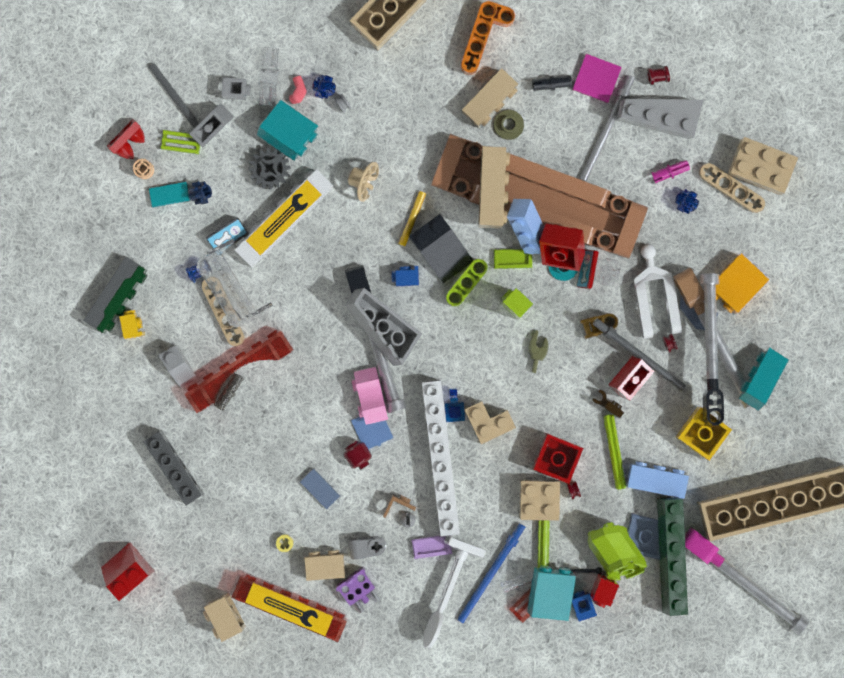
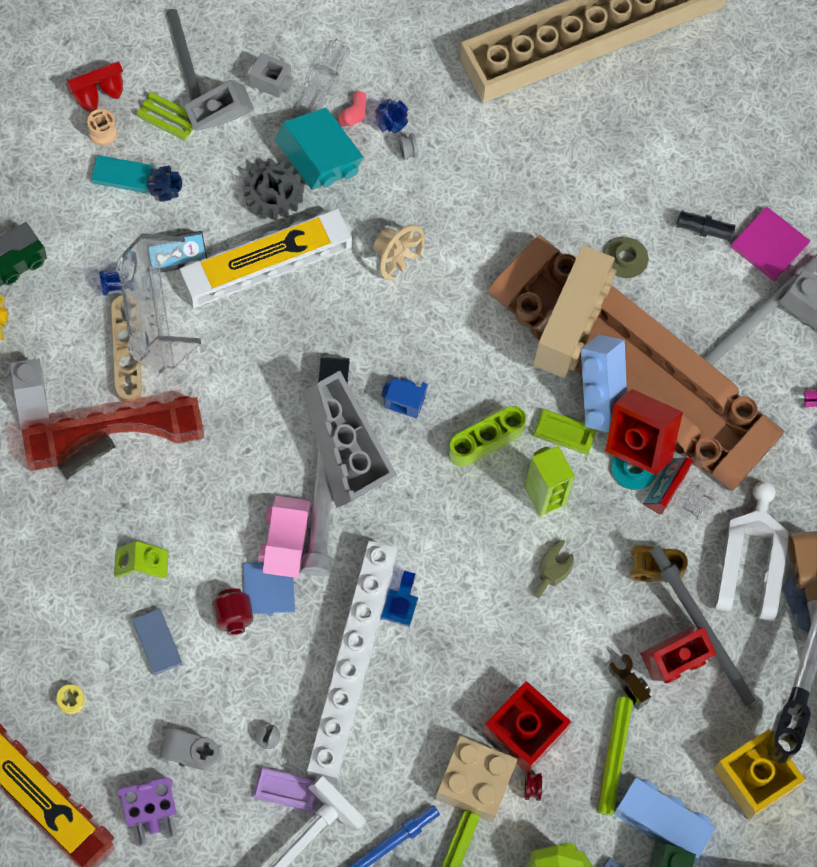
camera: 10 degrees right, 20 degrees down
tan brick [305,550,346,581] -> none
medium nougat bracket [383,495,416,518] -> none
yellow bar [399,191,426,247] -> none
black slope [409,214,474,284] -> none
orange beam [461,1,515,75] -> none
tan brick [462,68,518,128] -> none
tan brick [464,401,516,444] -> none
dark red bush [662,334,678,353] -> none
none -> lime bracket [114,541,168,578]

